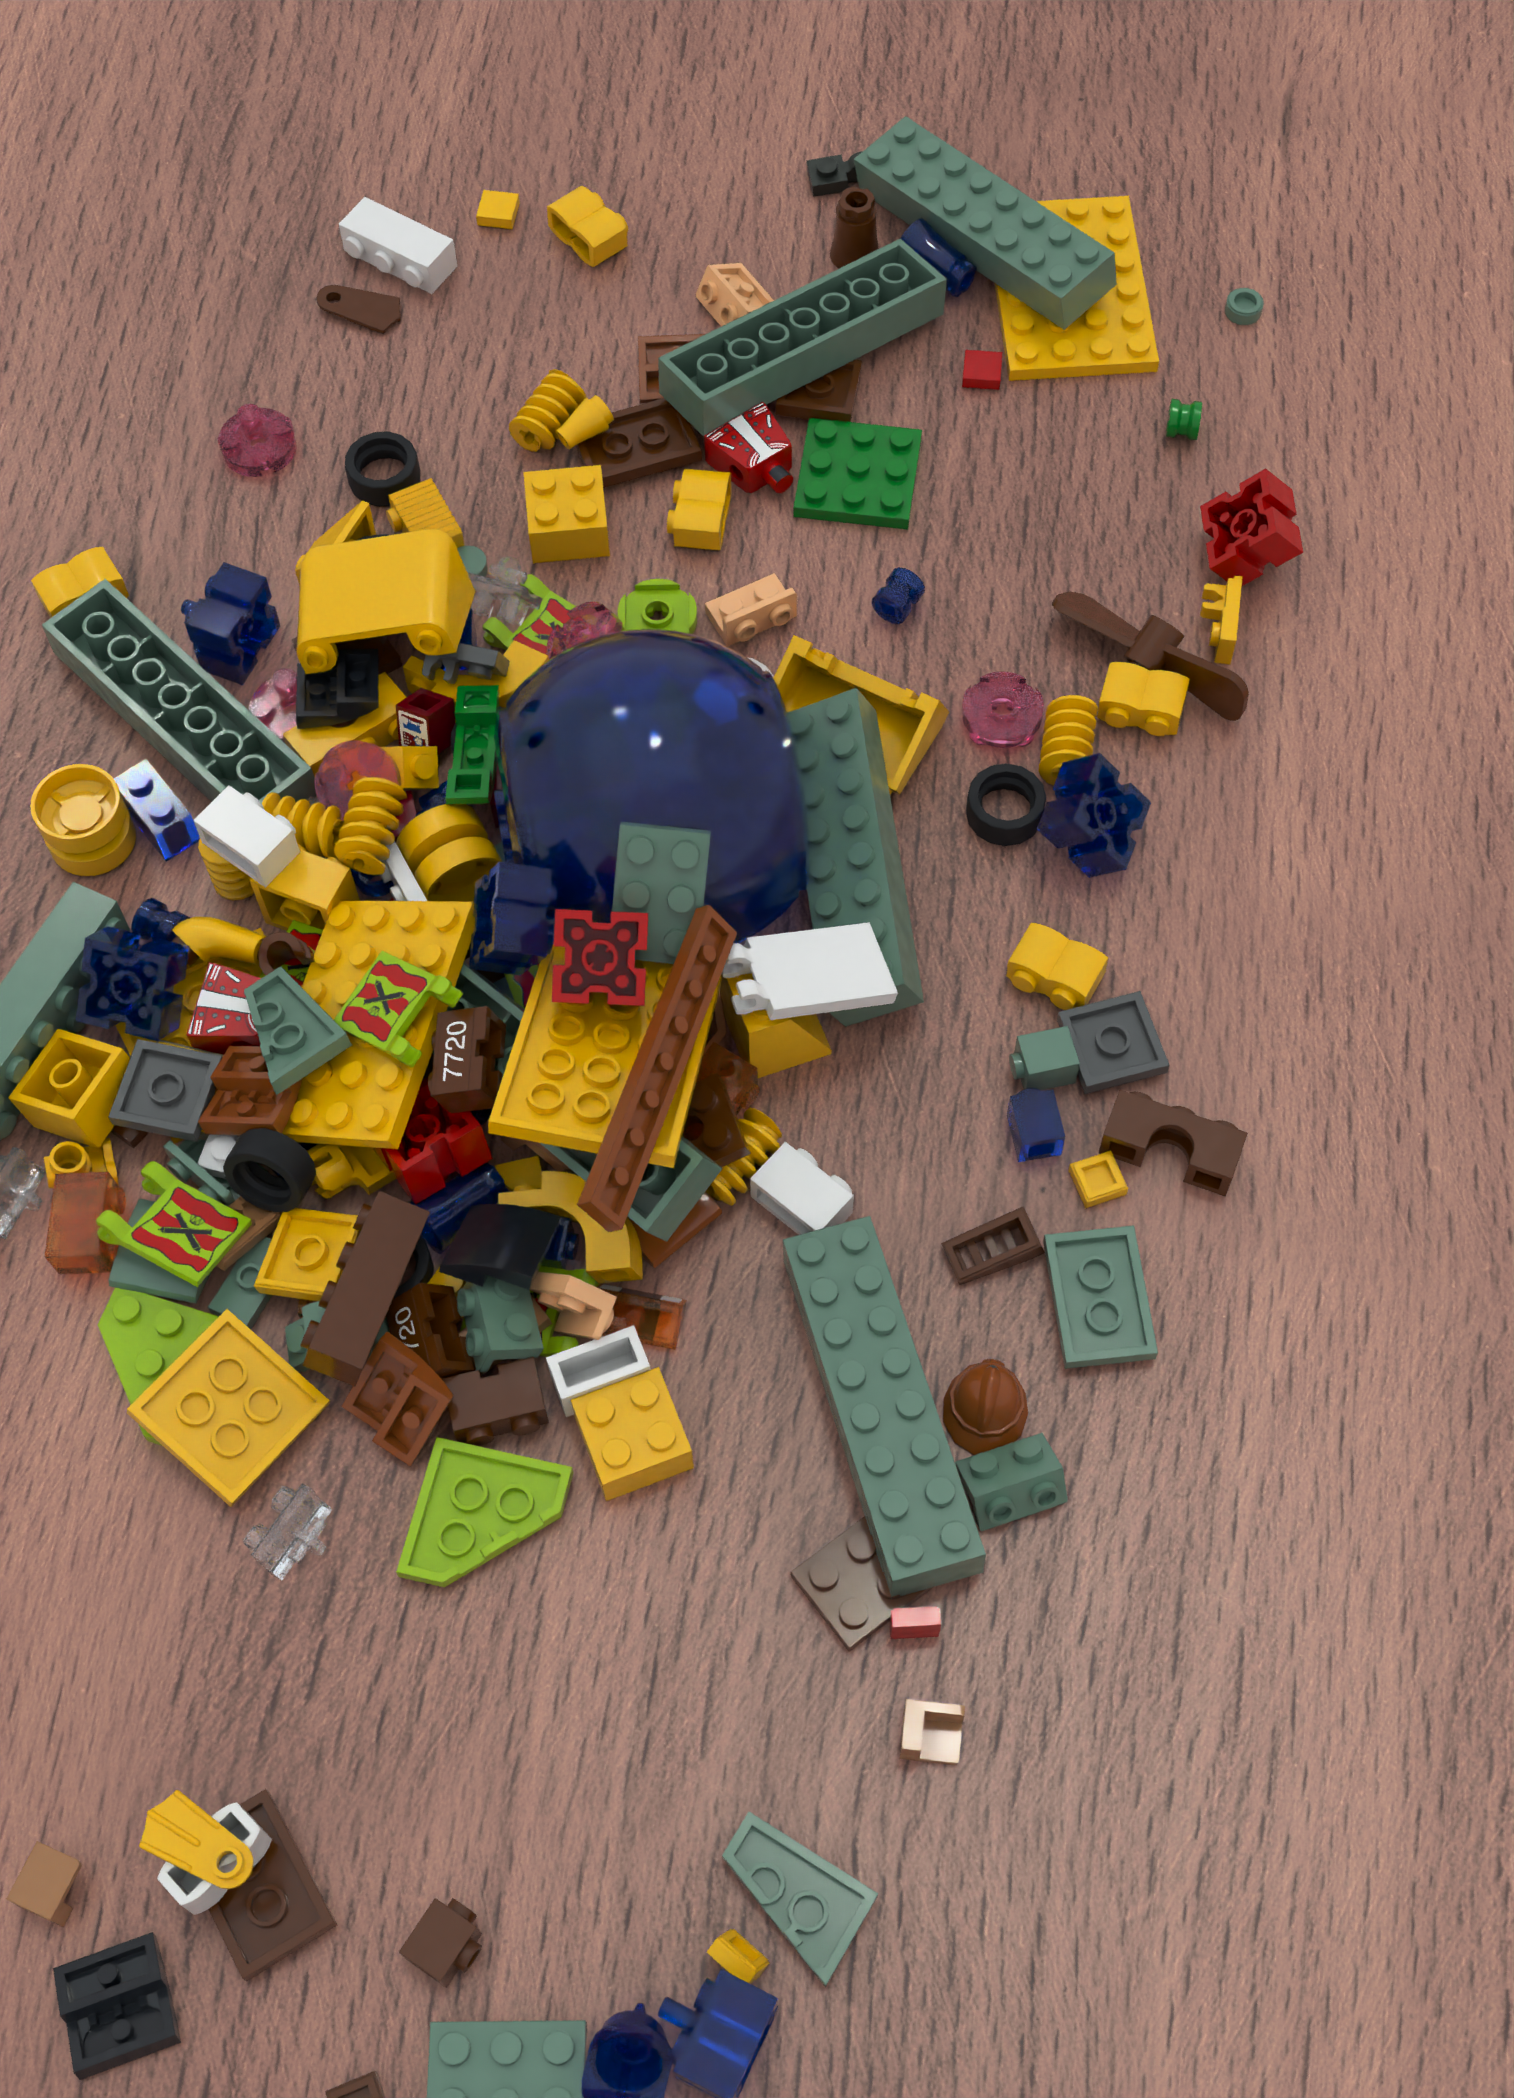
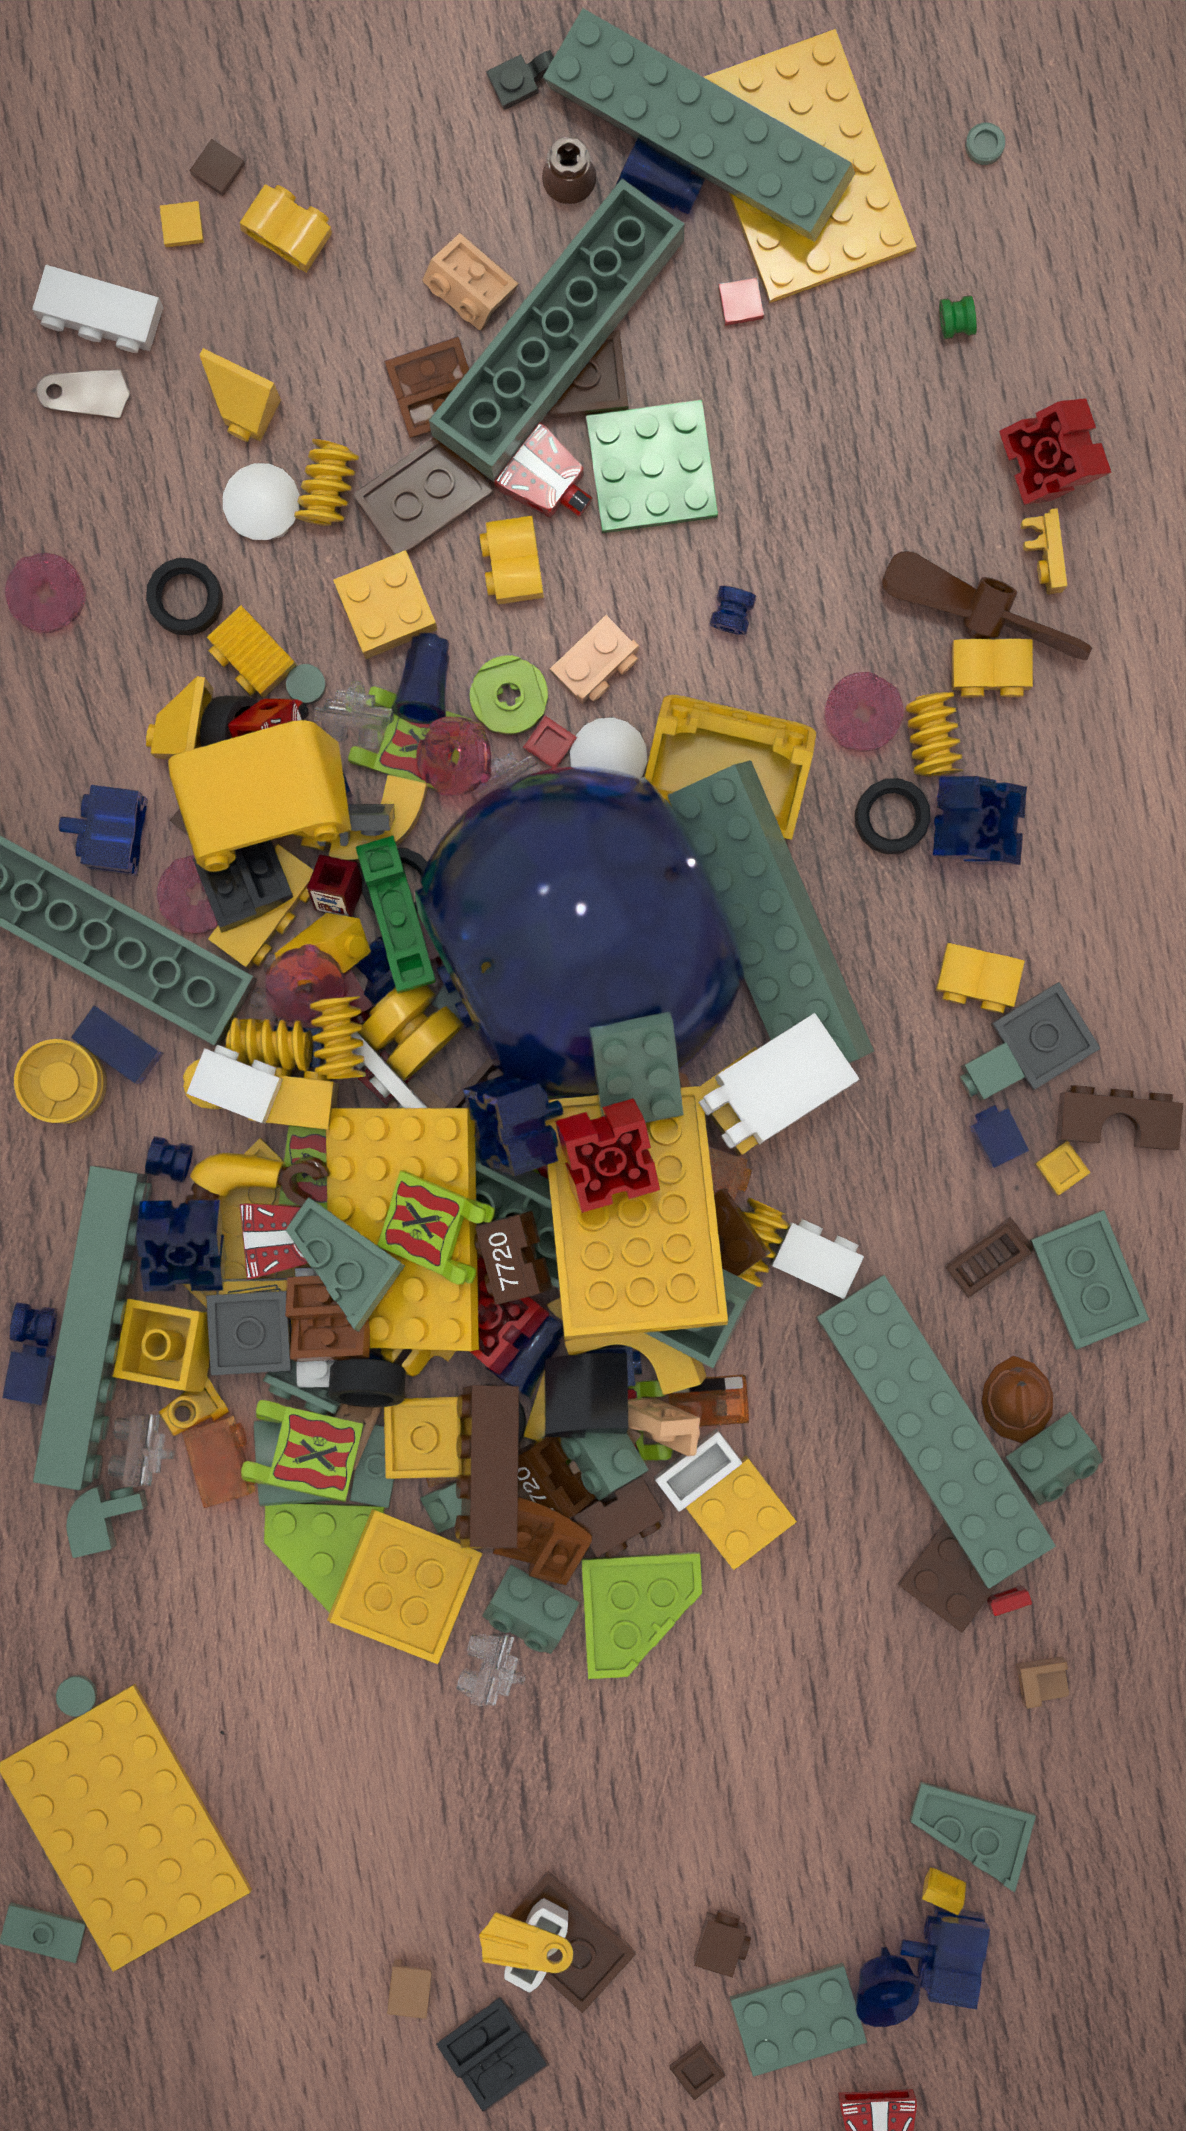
camera: 15 degrees left, 25 degrees up
yellow cone [555,395,614,450] -> none
dark orange plate [577,905,737,1232] -> none
none -> reddish brown tile [189,139,245,196]
none -> yellow slope [200,348,281,442]
none -> white dish [223,463,300,540]
none -> clear blue plant [391,633,450,724]
none -> sand green bracket [482,1565,580,1654]

